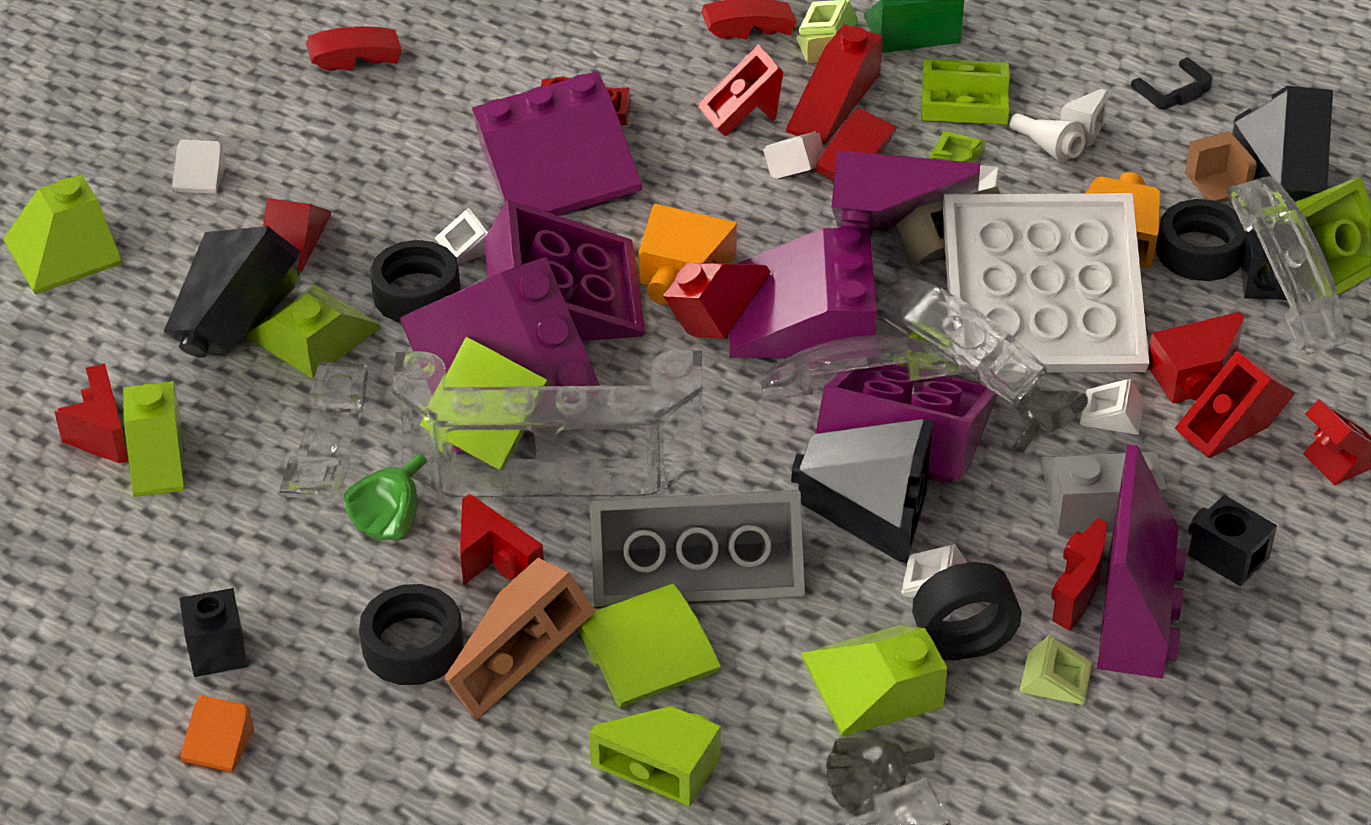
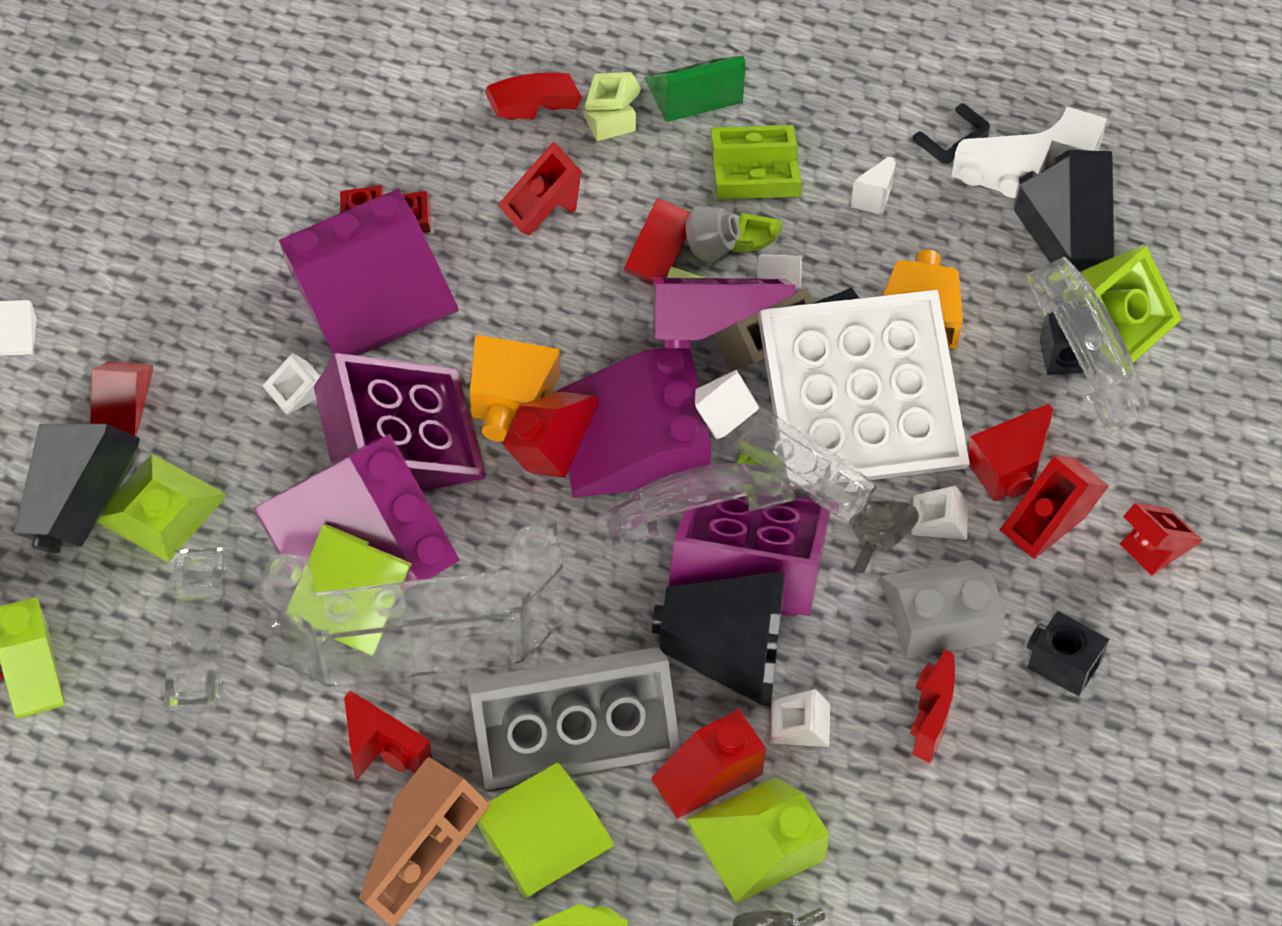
camera: 10 degrees left, 10 degrees up
black brick [179,588,248,677] -> none
red slope [306,26,402,71] -> none
bright green piece [344,454,427,540] -> none
black tyre [359,584,463,685] -> none
black tyre [370,240,461,323] -> none
white slope [763,131,824,179] -> none
red slope [786,24,883,145] -> none
black tyre [912,562,1022,661] -> none
white cone [1010,113,1085,164] -> none
yellowish green slope [1019,635,1093,705] -> none
magenta slope [1097,444,1187,679] -> none
black tyre [1157,199,1248,281] -> none
medium nougat panel [1185,131,1257,203] -> none
none -> red slope [651,709,766,819]
none -> light grey cone [686,205,740,264]
none -> white slope [695,370,759,440]
none -> white arch [951,107,1107,198]

